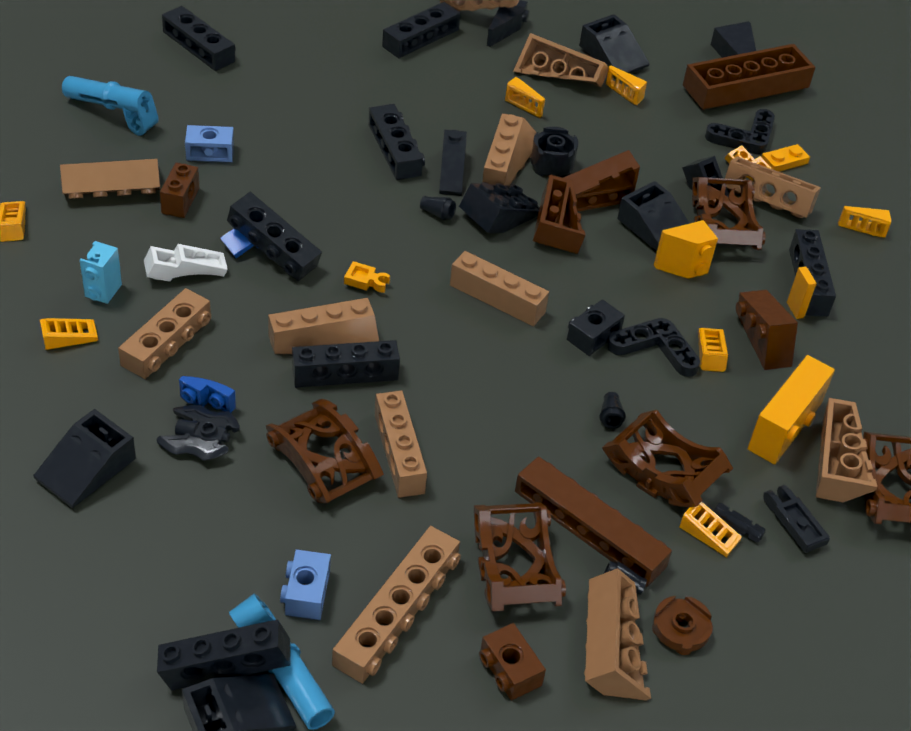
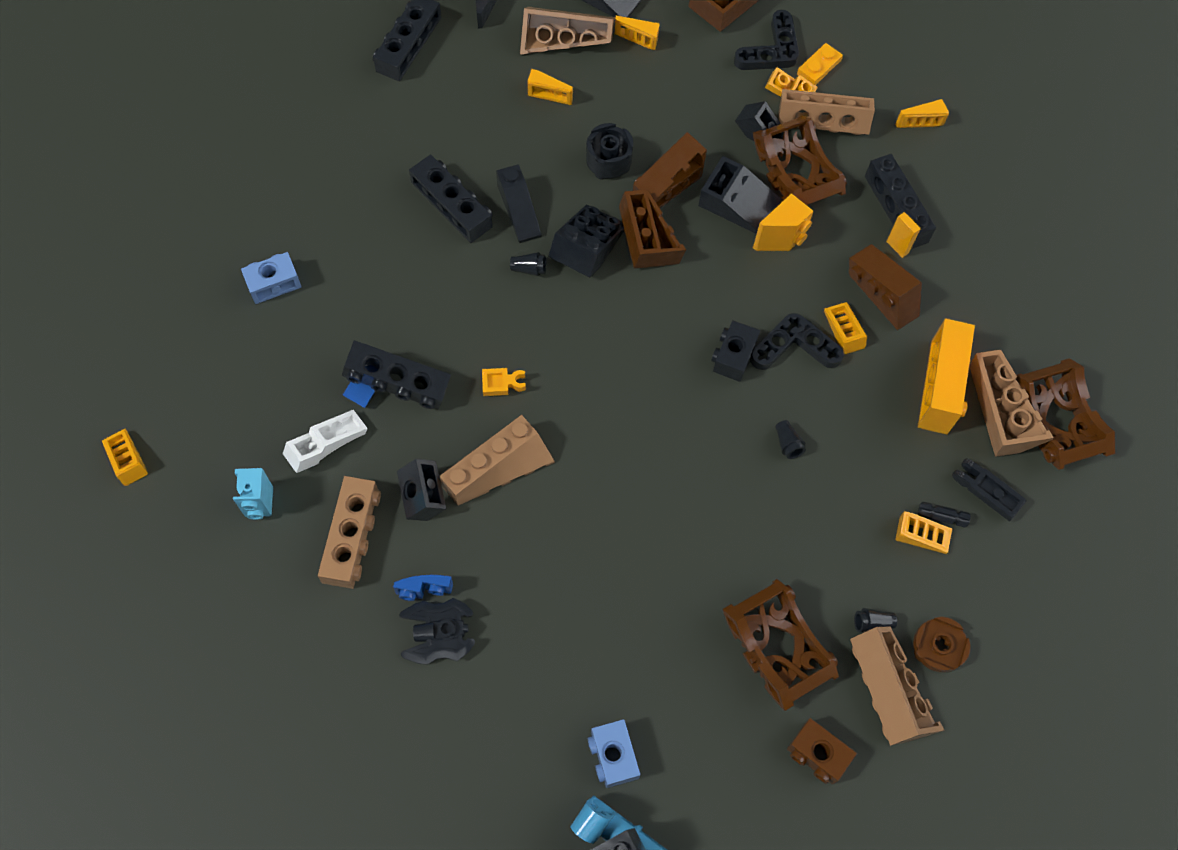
camera: 20 degrees left, 20 degrees up
black slope [33,409,136,508] -> none
light orange slope [40,318,98,350] -> none
medium nougat wedge [60,159,160,199] -> none
dark azure piece [62,76,159,135] -> none
reddish brown brick [160,163,200,218] -> none
black brick [162,6,236,71] -> none
reddish brown fence [266,399,384,504] -> none
black brick [292,340,400,388] -> none
medium nougat brick [332,525,461,684] -> none
medium nougat brick [375,390,427,498] -> none
medium nougat wedge [450,251,549,327] -> none
medium nougat wedge [482,113,537,186] -> none
reddish brown brick [515,456,672,587] -> none
reddish brown fence [602,410,733,507] -> none
none -> black brick [397,459,446,521]

